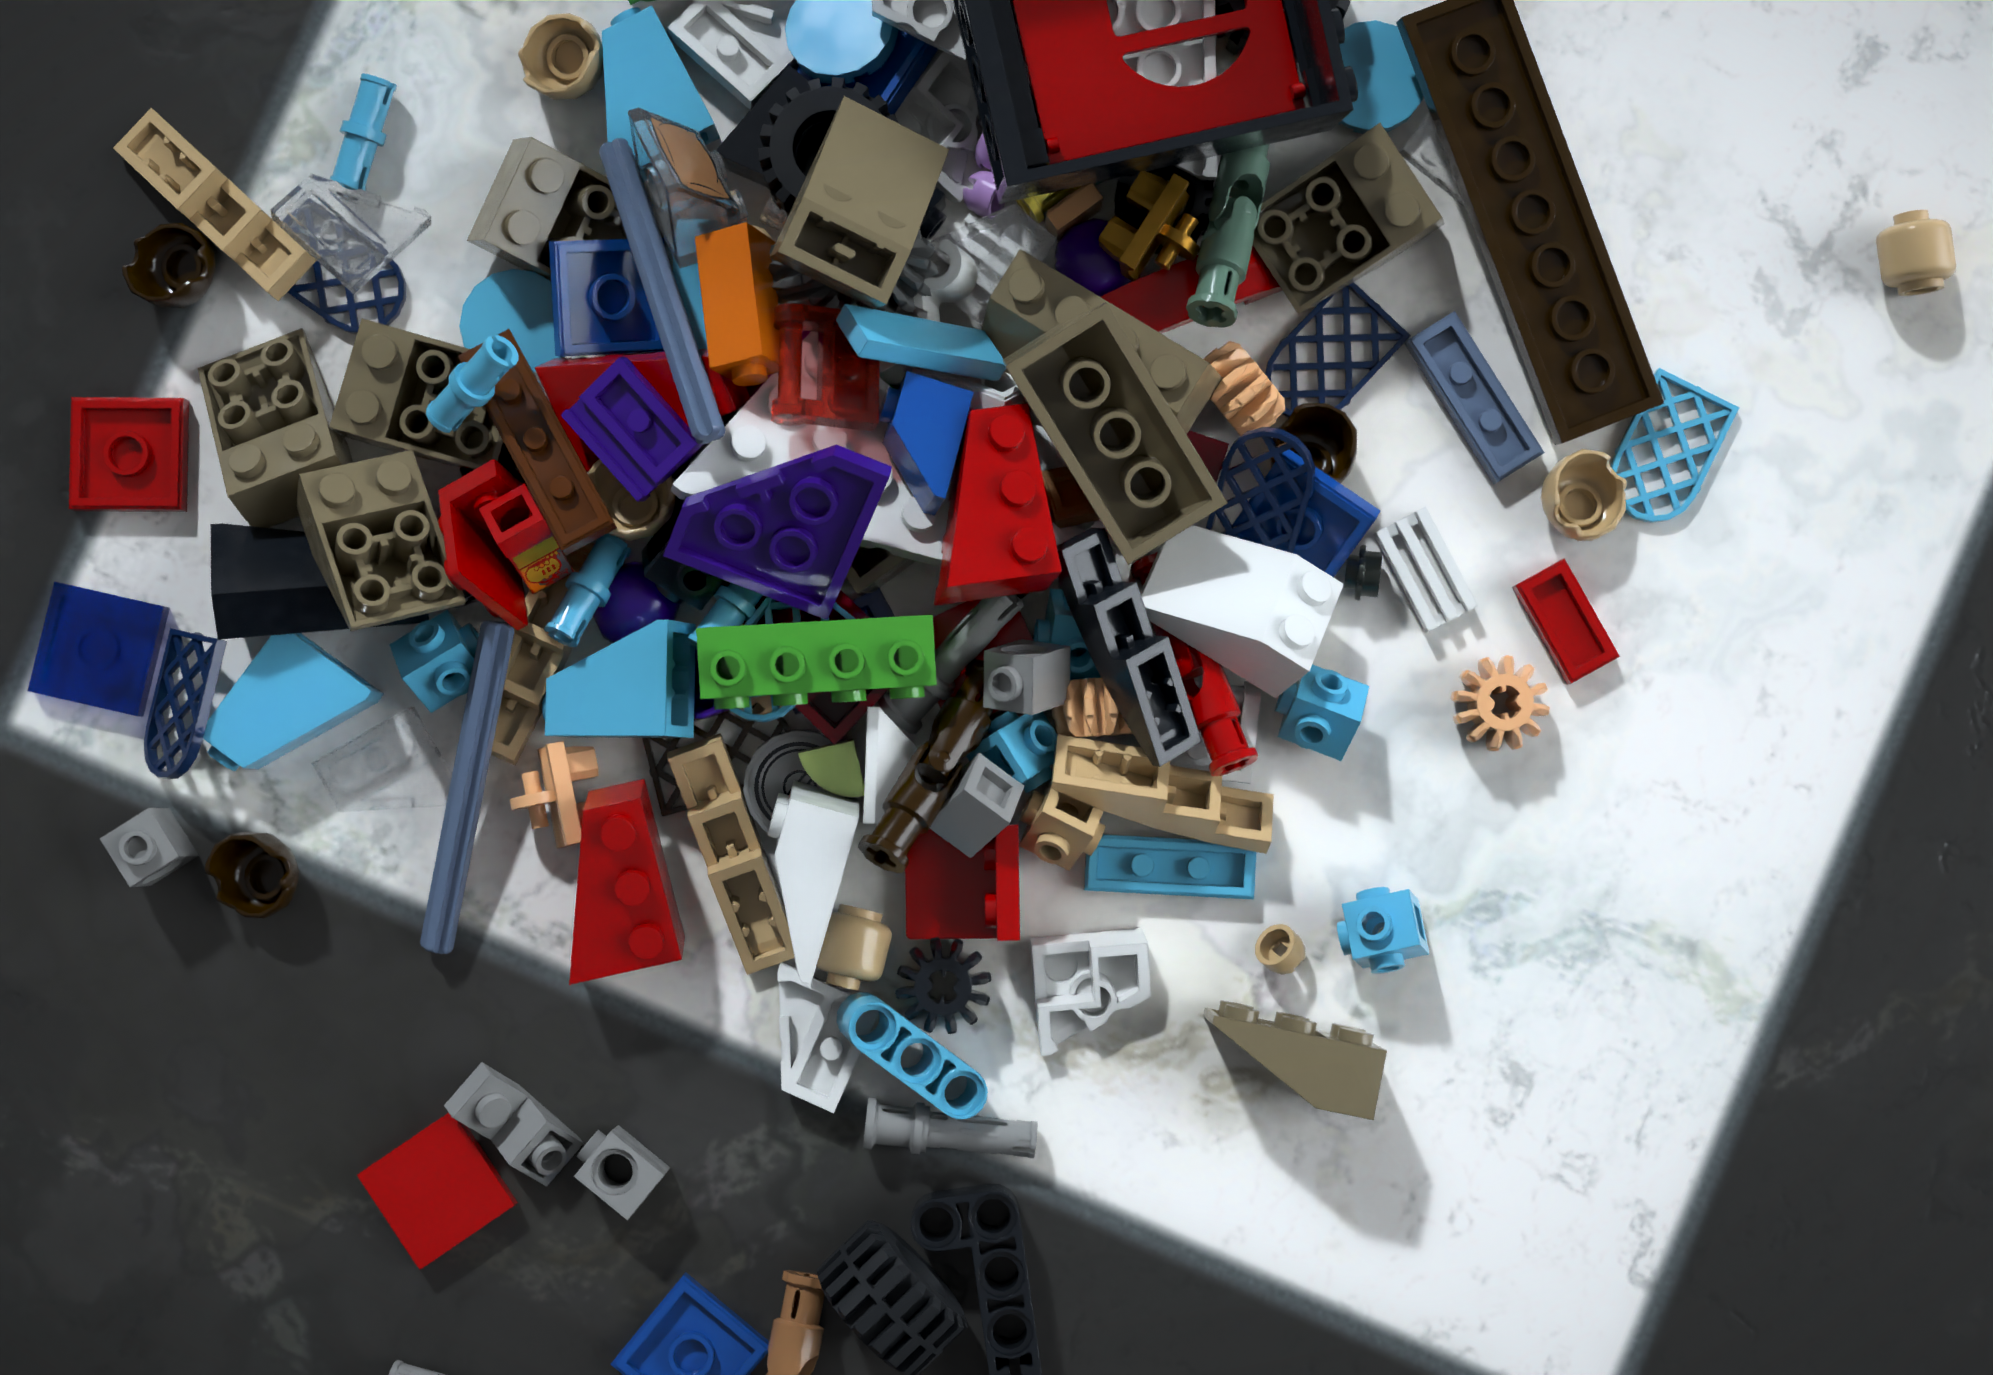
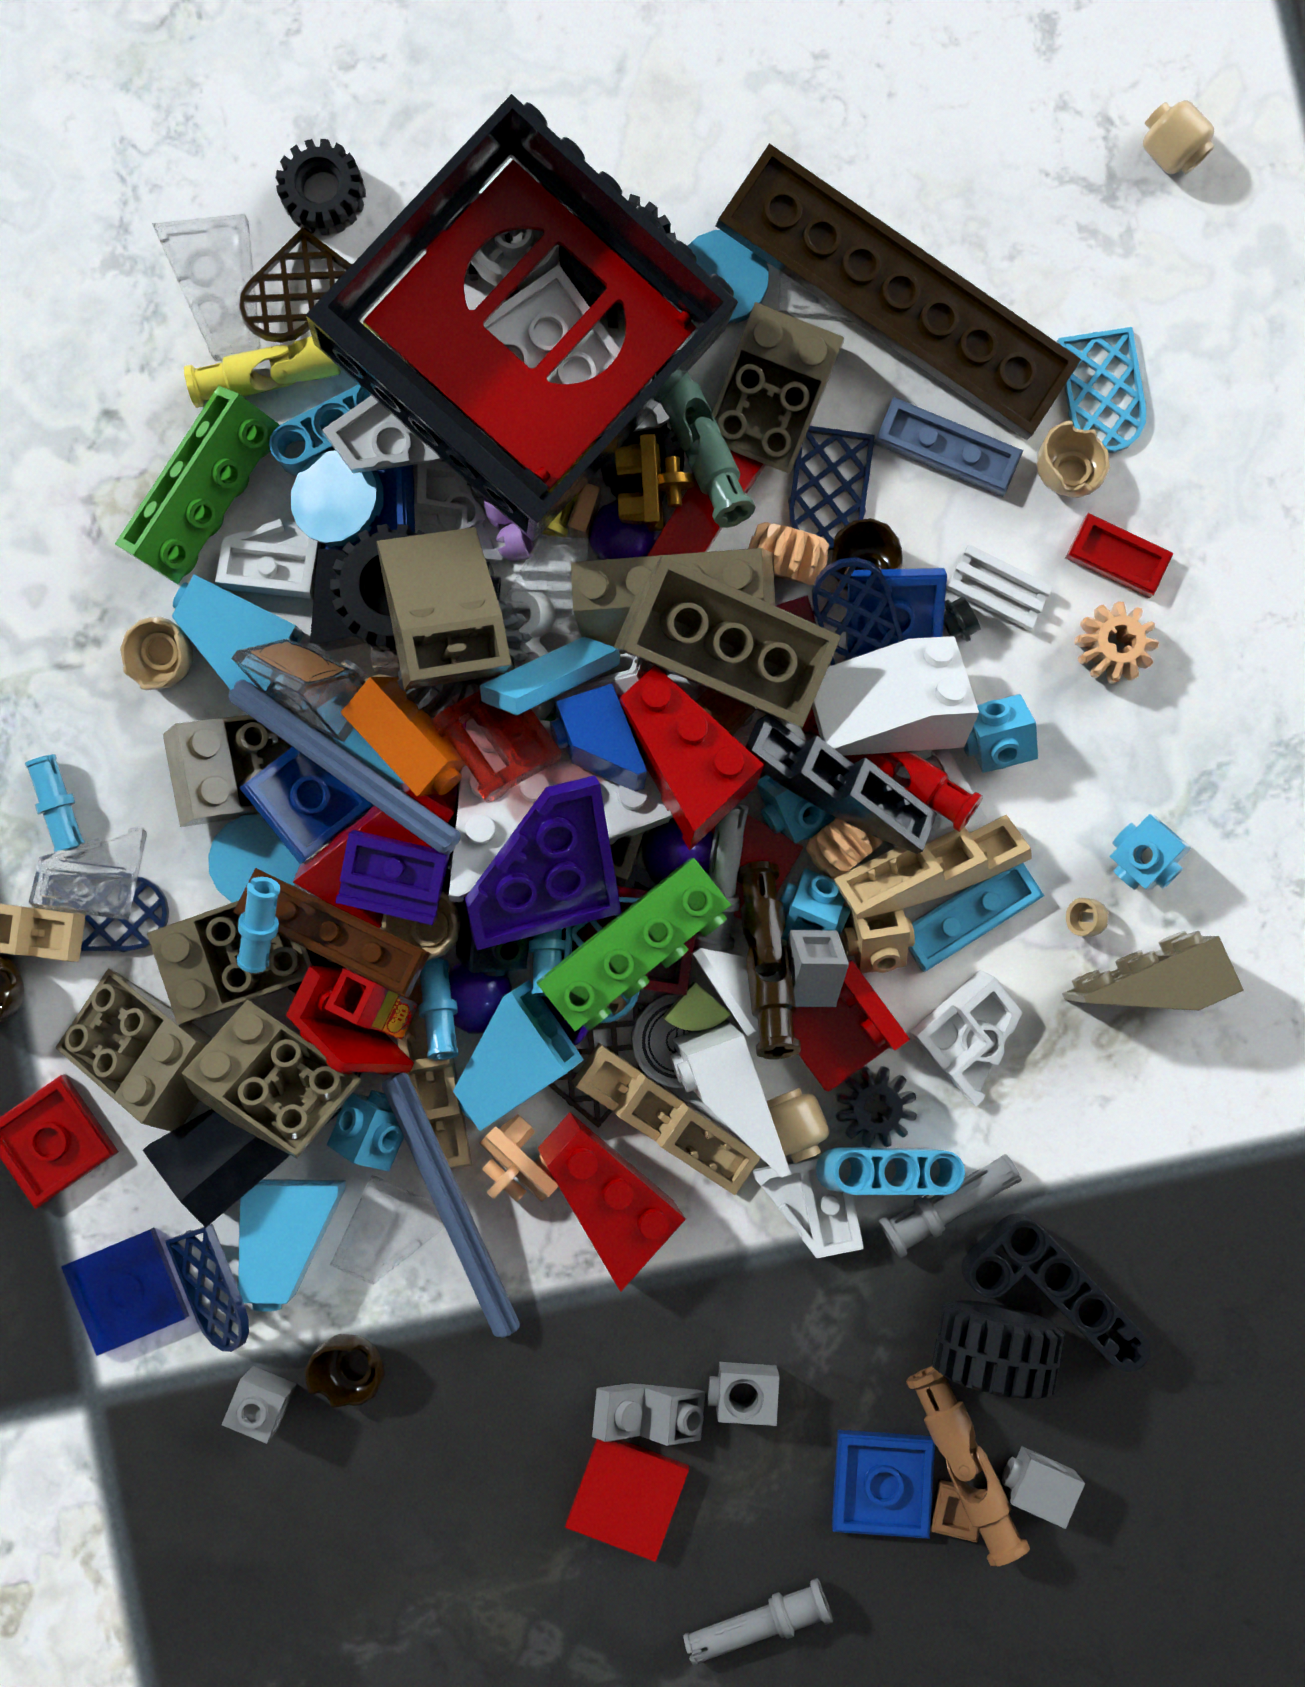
camera: 30 degrees left, 0 degrees up
light grey brick [983,639,1070,715] -> none
none -> dark purple hair [643,817,713,884]

